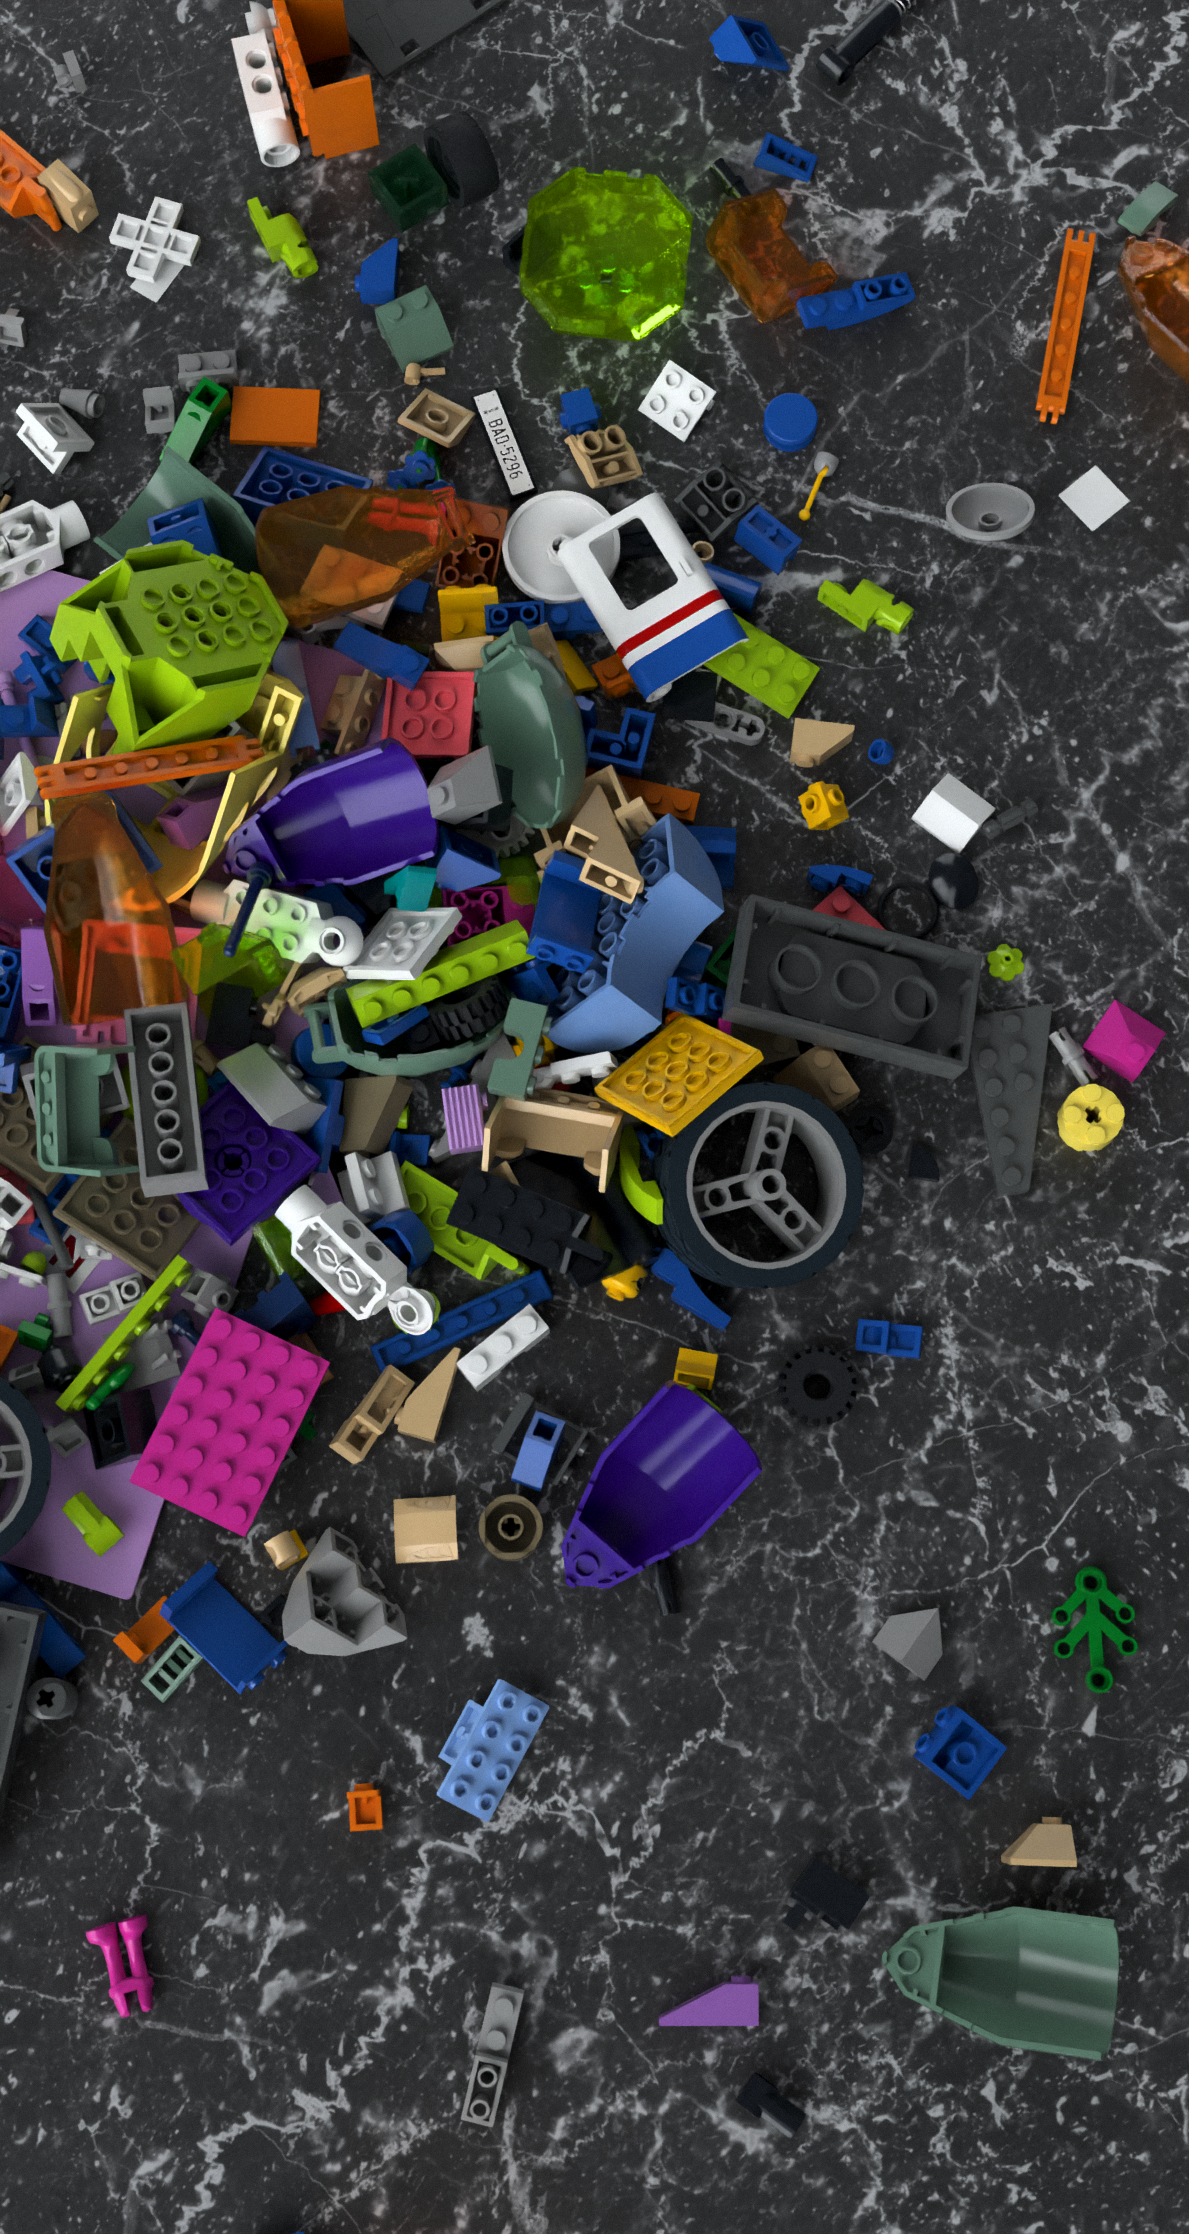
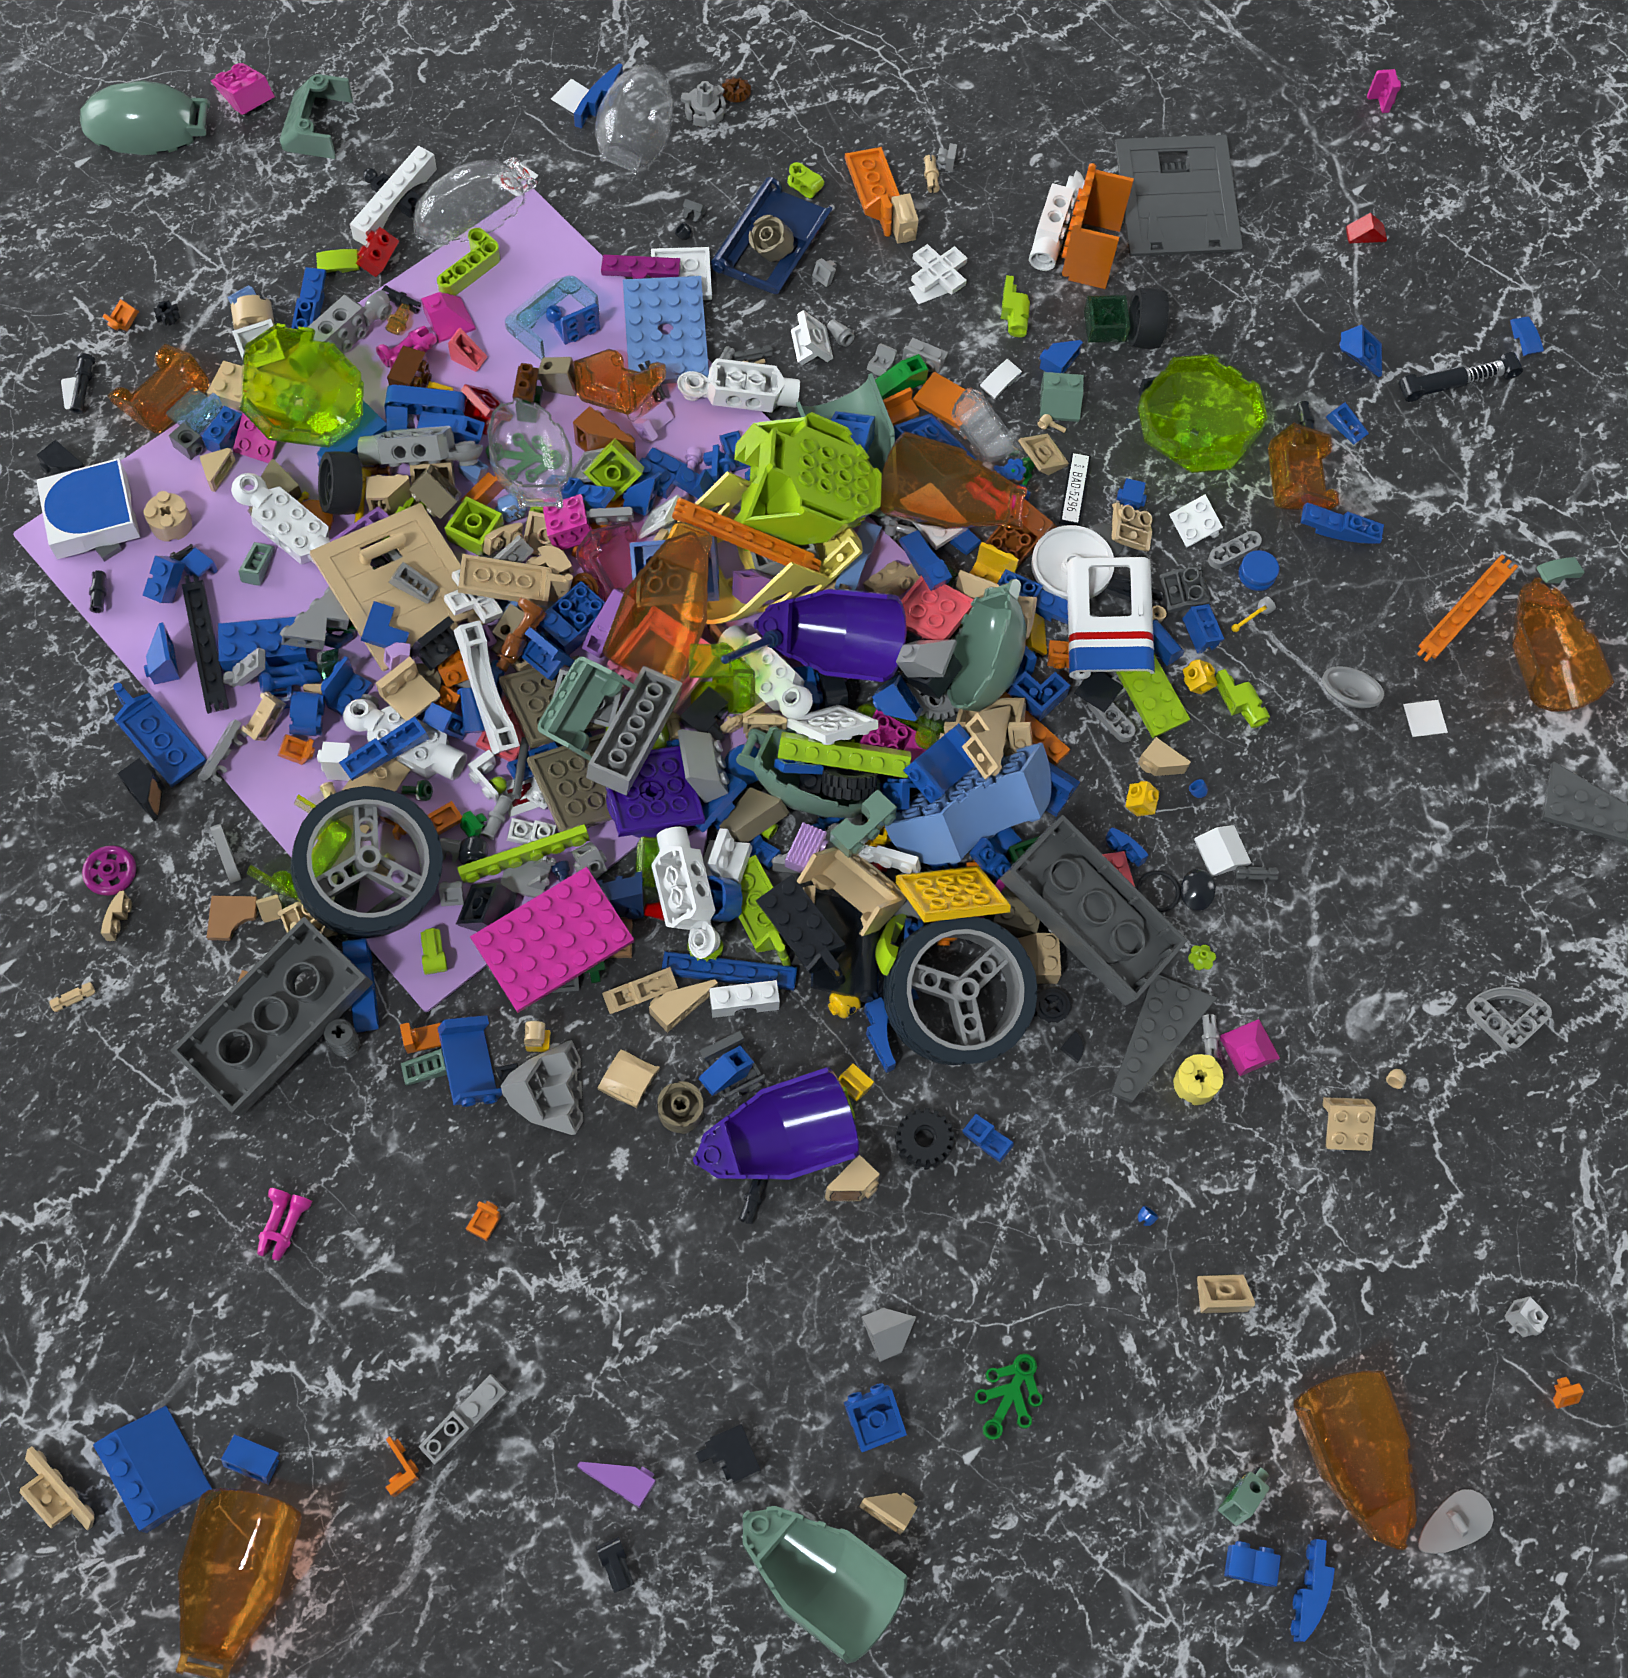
camera: 25 degrees right, 10 degrees down
green piece [85,1362,135,1410] -> none
teal slope [384,865,437,912] -> none
light blue bracket [437,1679,549,1822] -> none
none -> orange bracket [386,1436,419,1497]
none -> tan slope [825,1155,880,1201]
none -> orange panel [883,388,920,426]
none -> tan pin [924,155,940,193]
none -> clear windscreen [951,387,1027,463]
none -> white slope [980,359,1022,400]
none -> blue hinge [1138,1205,1159,1226]
none -> yellow brick [1182,660,1218,695]
none -> light grey beam [1208,531,1262,569]

